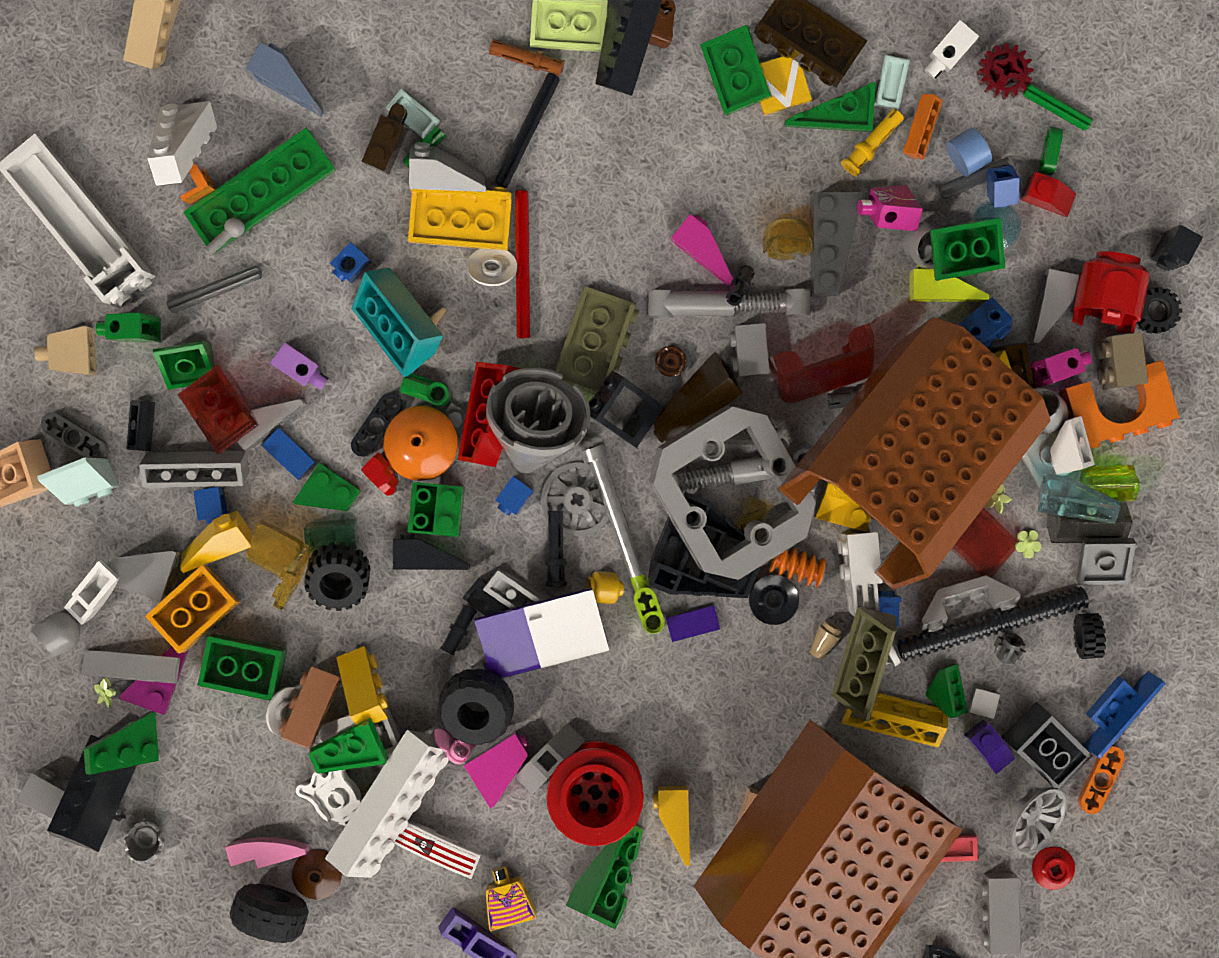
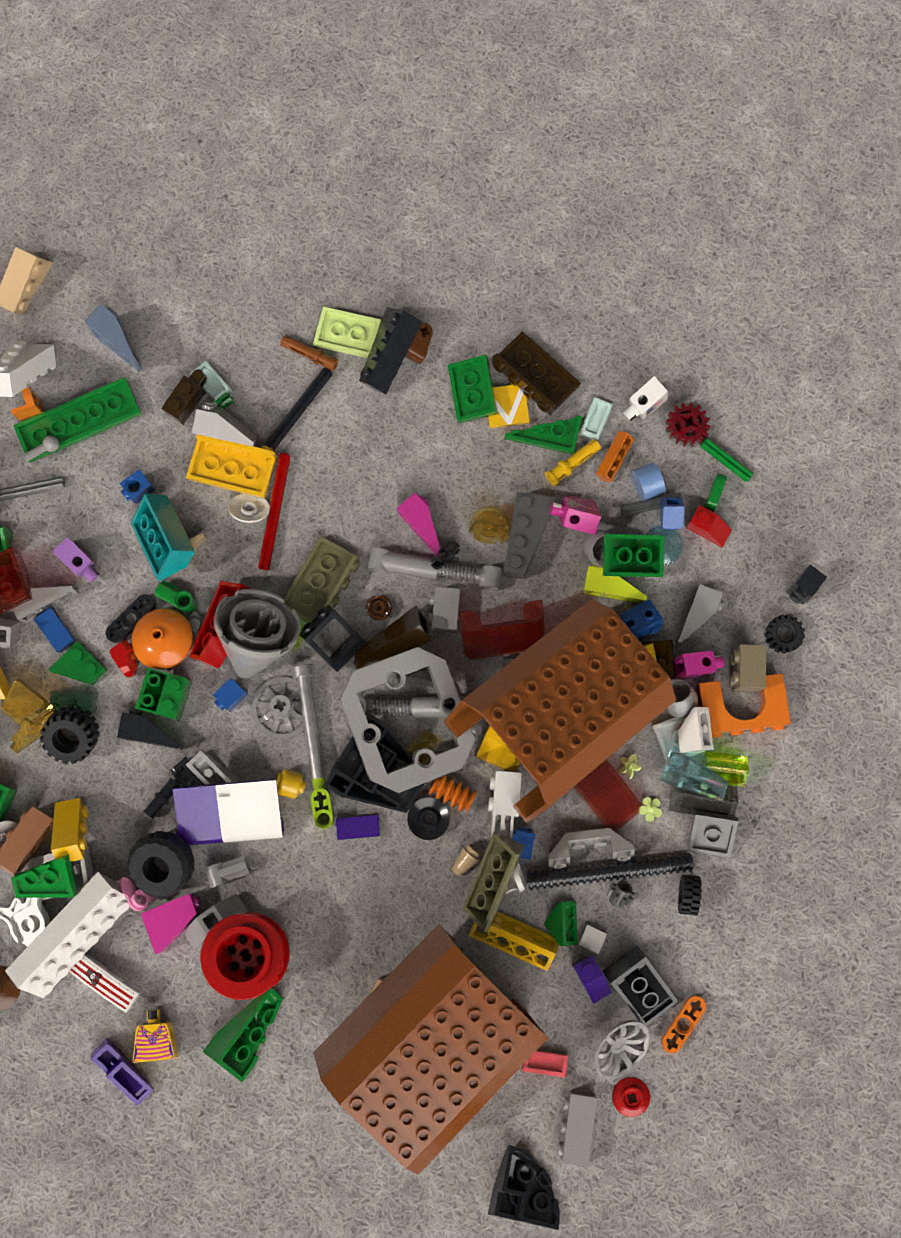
camera: 15 degrees right, 10 degrees down
black pin [545,511,567,587] -> none
yellow slope [653,786,690,866] -> none
red piece [1072,251,1150,334] -> none
blue bracket [1084,671,1165,758] -> none
none -> light grey piece [204,856,250,889]

